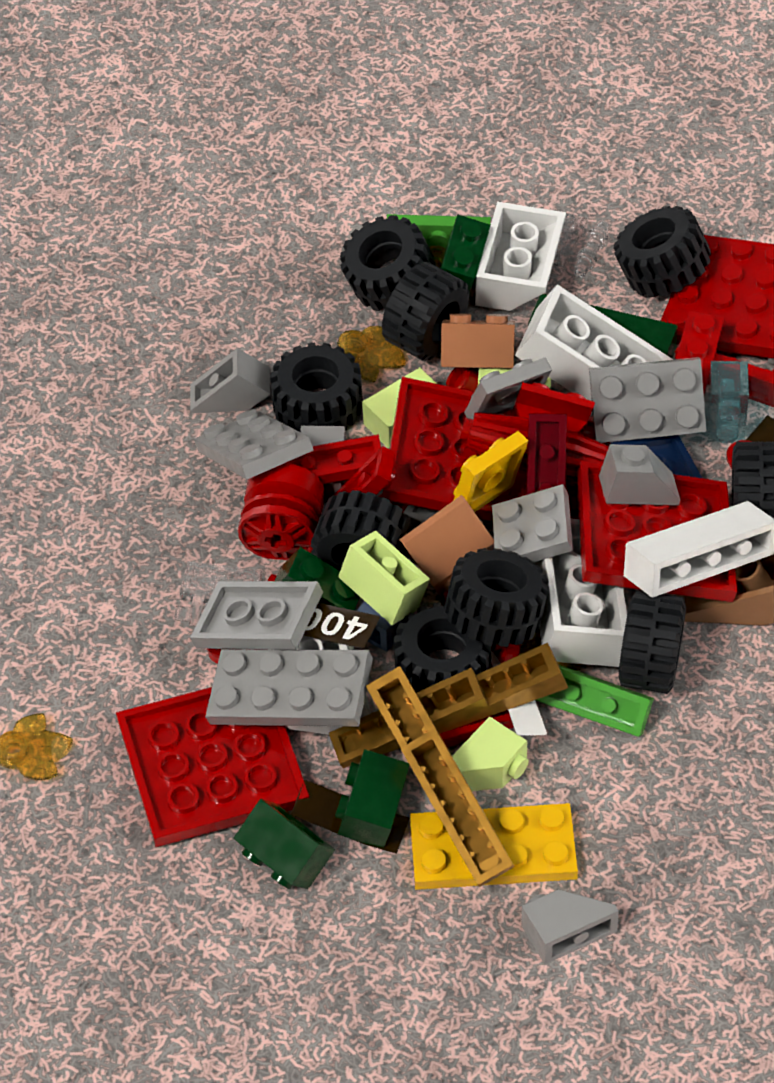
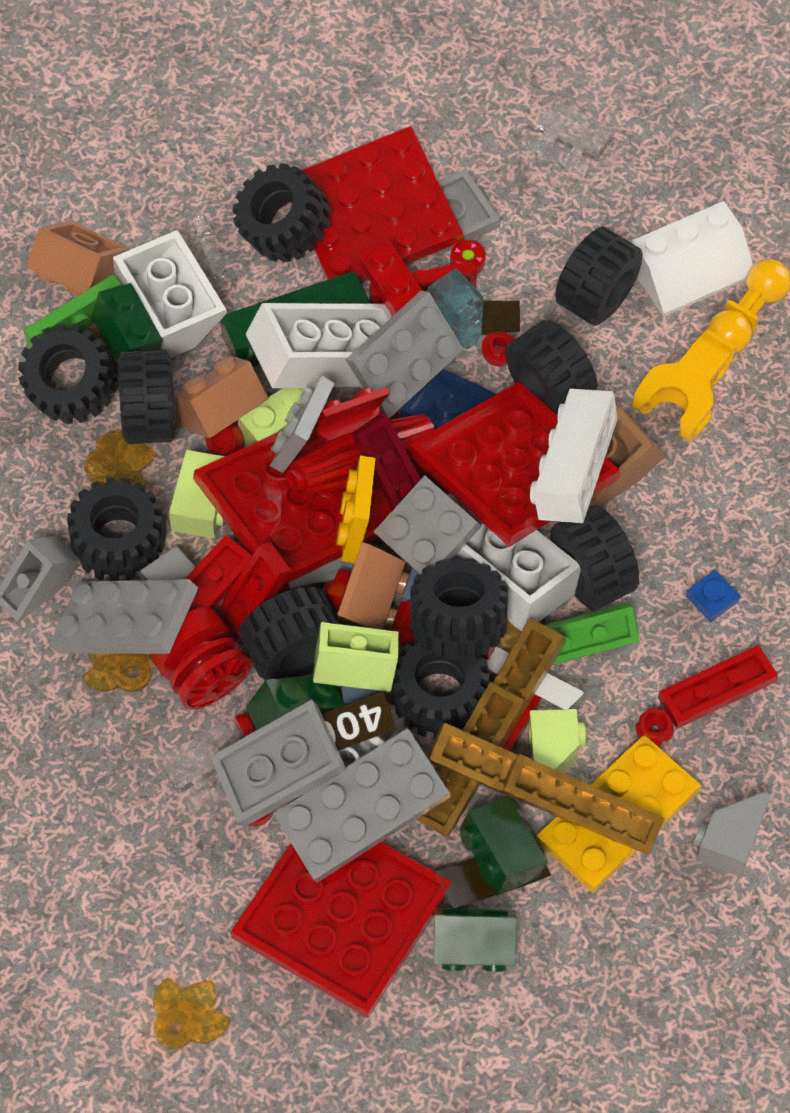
camera: 45 degrees left, 10 degrees up
light grey slope [599,444,680,505] -> none
none -> nougat slope [26,221,130,296]
none -> clear yellow plate [82,653,152,692]
none -> red plate [636,709,674,746]
none -> red plate [658,645,778,729]
none -> blue plate [686,570,740,623]

